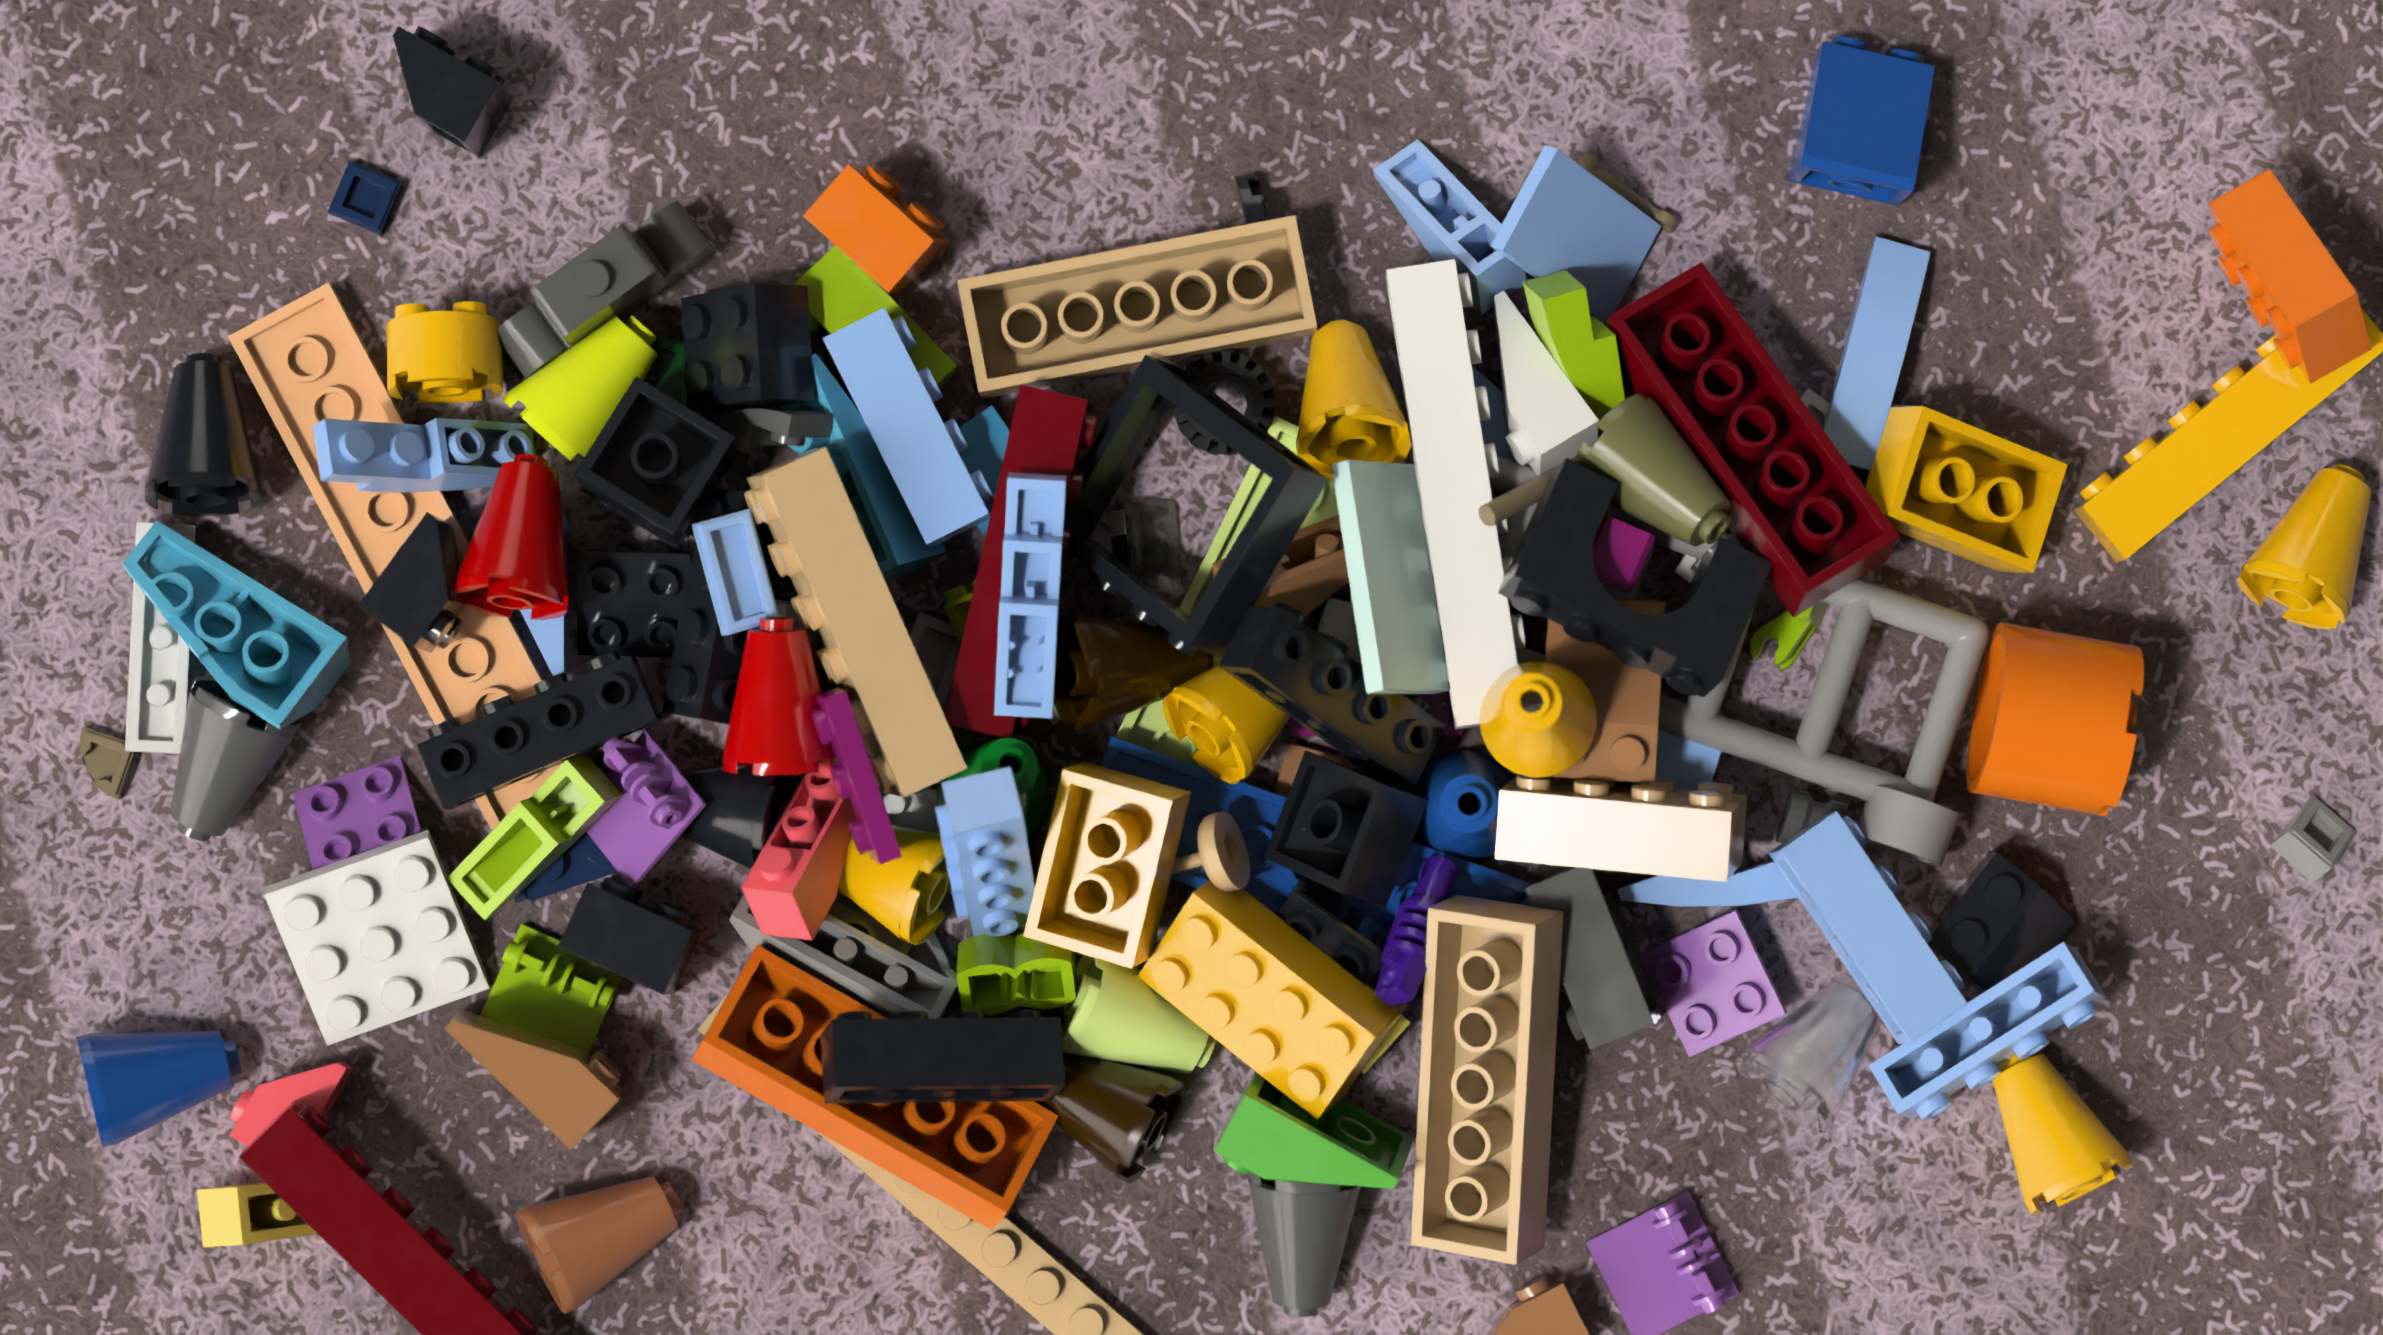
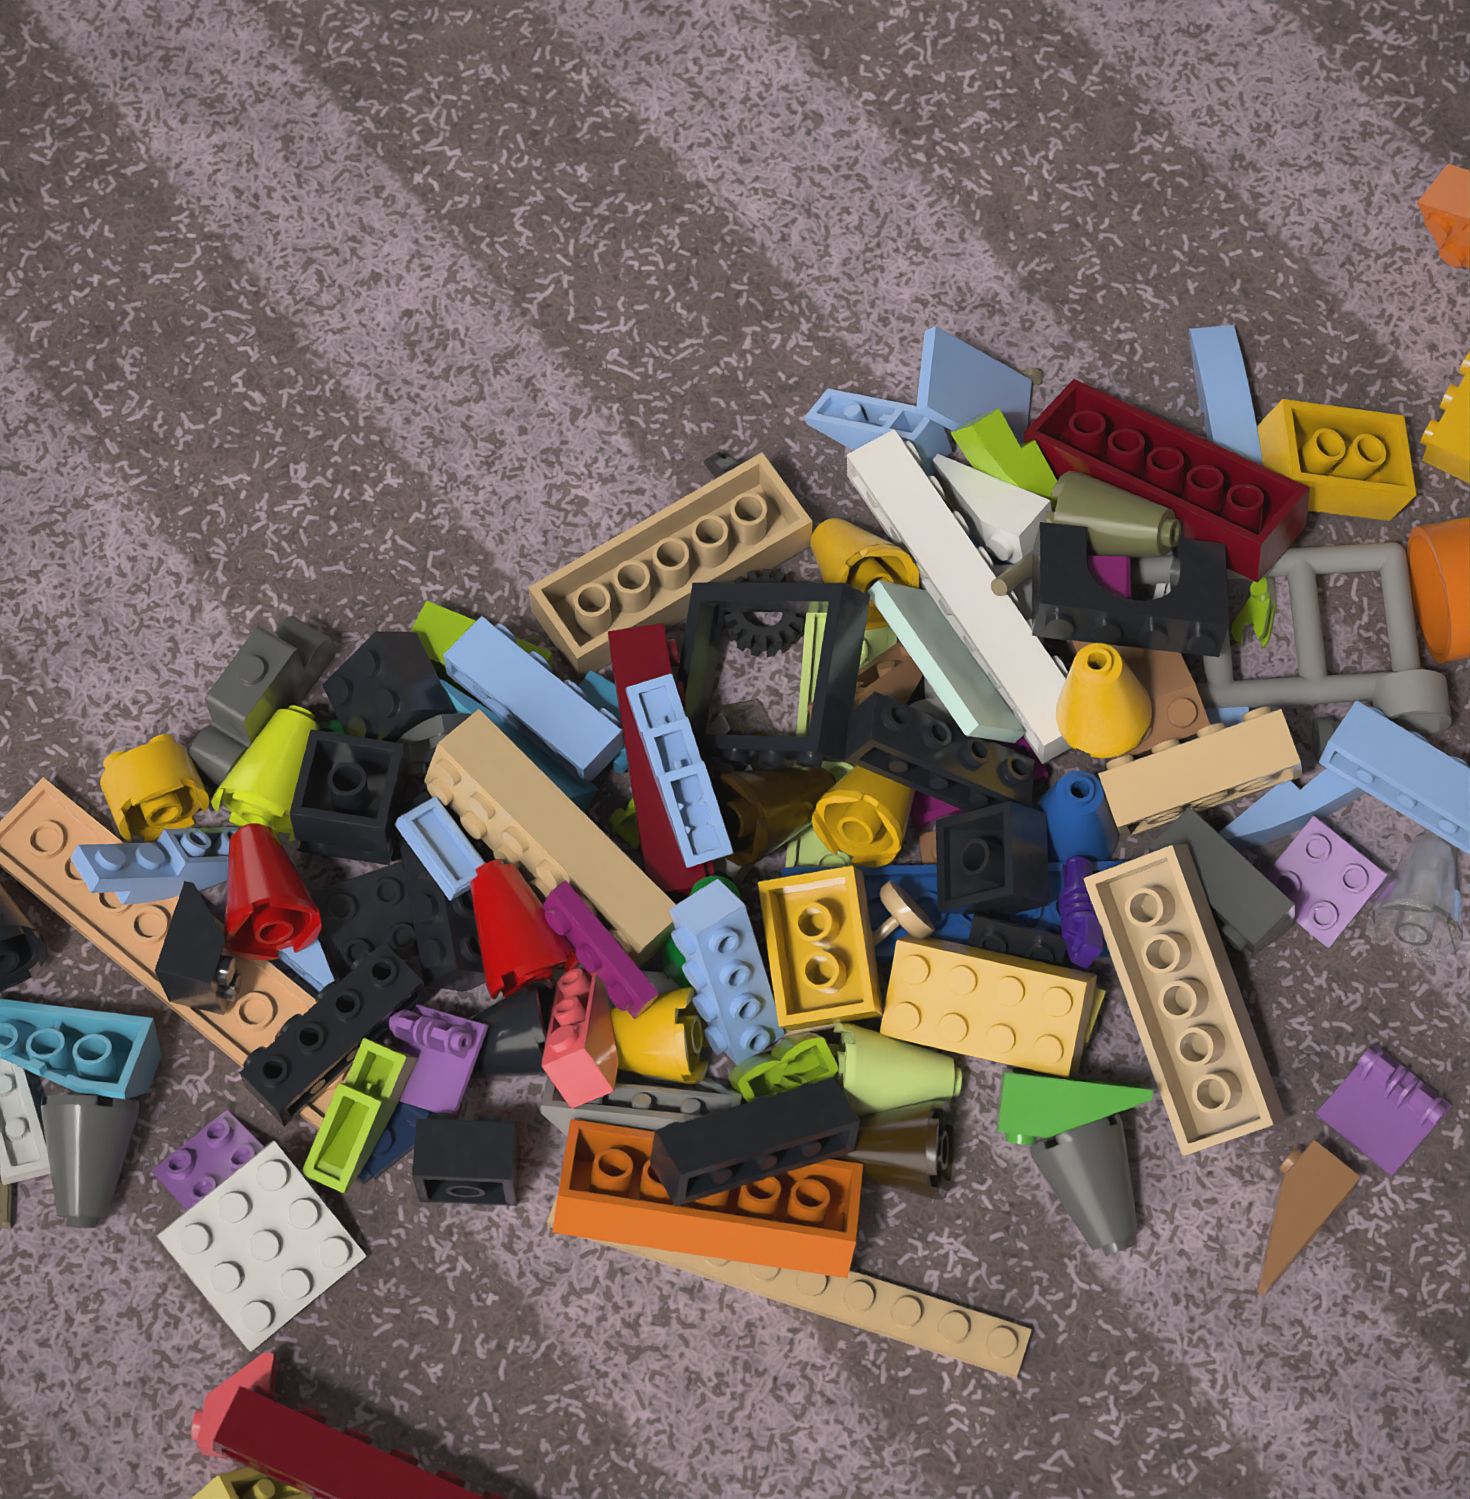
camera: 20 degrees left, 20 degrees down
blue cone [76,1031,242,1147] -> none
dark blue tile [327,160,404,236] -> none
black slope [393,26,513,158] -> none
medium nougat slope [444,1009,623,1150] -> none
lime hinge [480,924,623,1054] -> none
nougat cone [515,1176,683,1314] -> none
orange slope [803,164,949,294] -> none
blue slope [1788,36,1935,206] -> none

